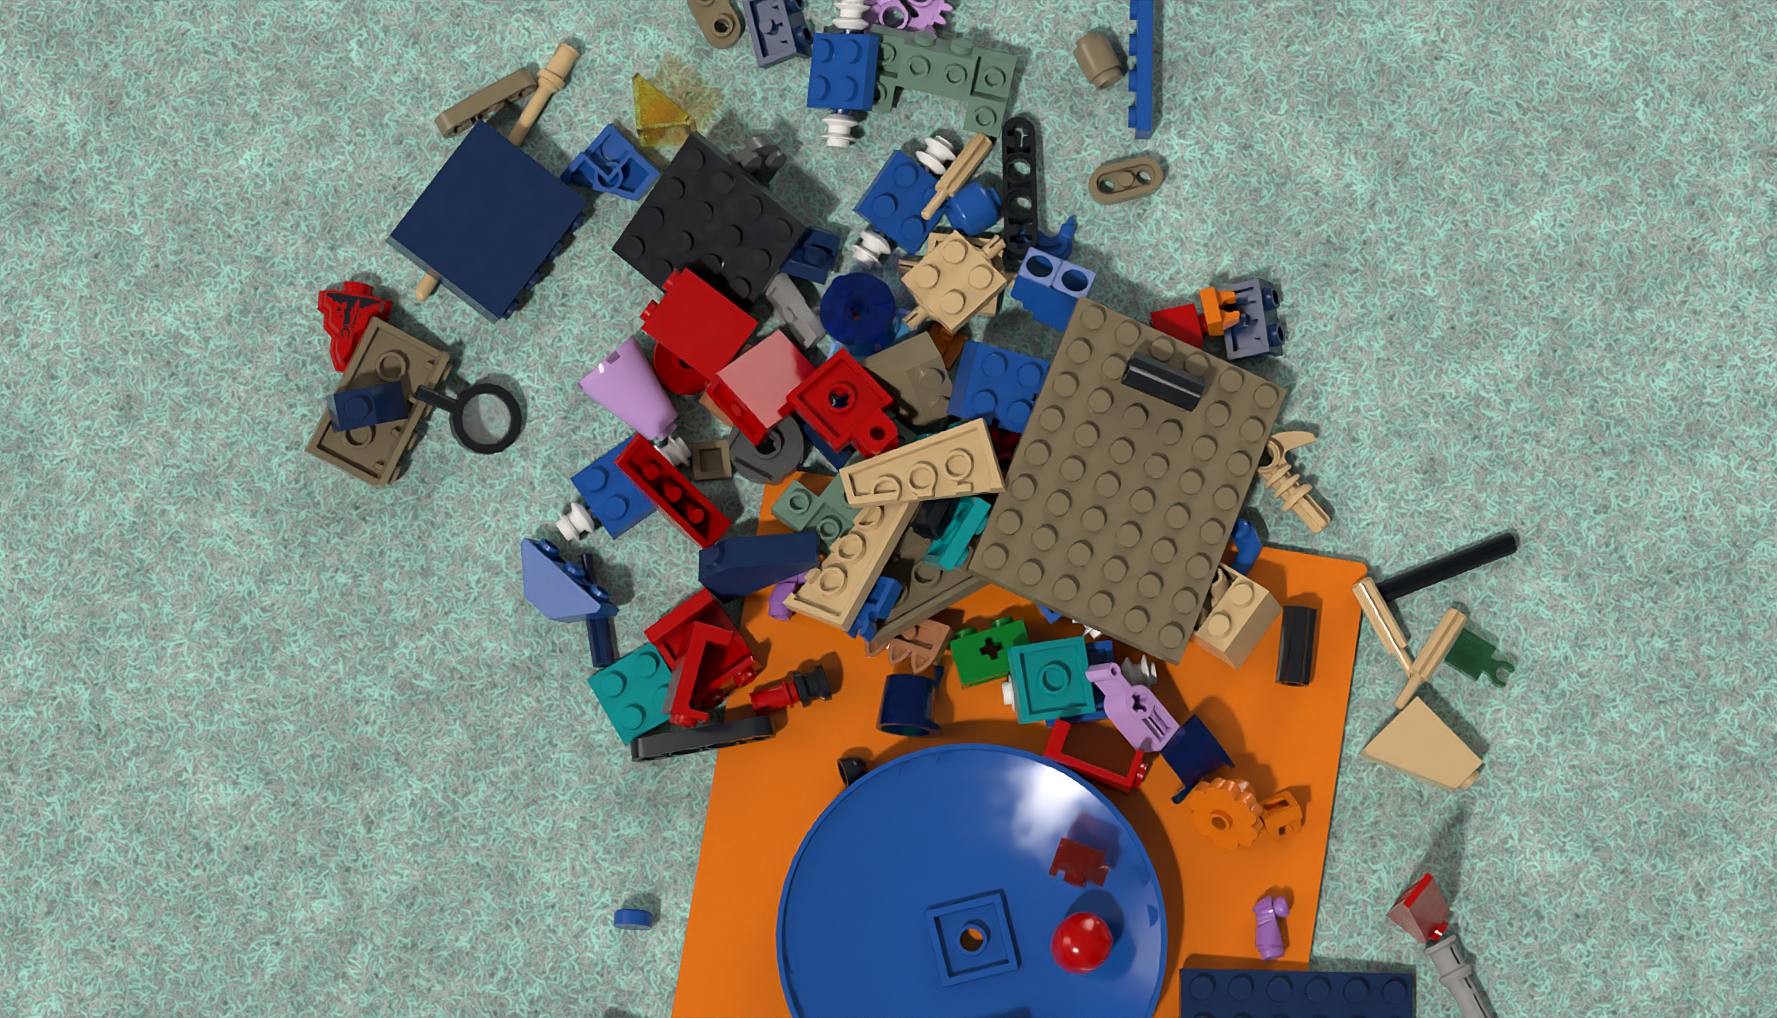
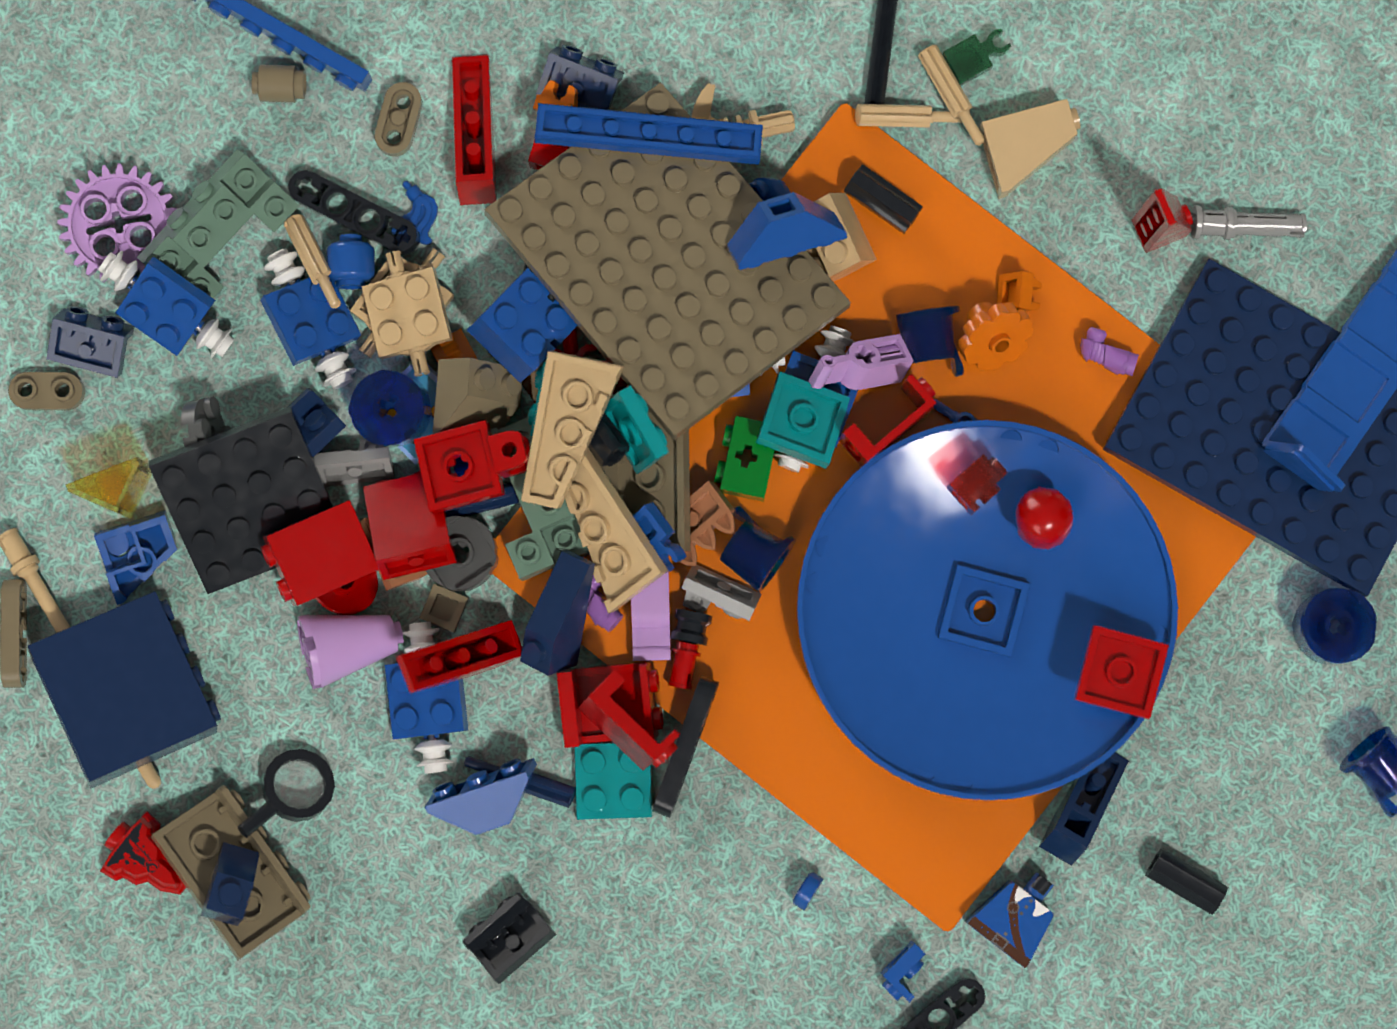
camera: 65 degrees left, 5 degrees up
black hinge [837,755,868,788] -> none
blue piece [1010,247,1097,332] -> none
black axle [1121,351,1205,412] -> none
none -> red slope [452,55,497,205]
none -> black bracket [462,892,557,984]
none -> blue tile [535,103,763,165]
none -> lavender piece [631,572,671,661]
none -> light grey hinge [681,564,762,621]
none -> blue slope [727,192,847,270]
none -> blue hand [933,399,978,423]

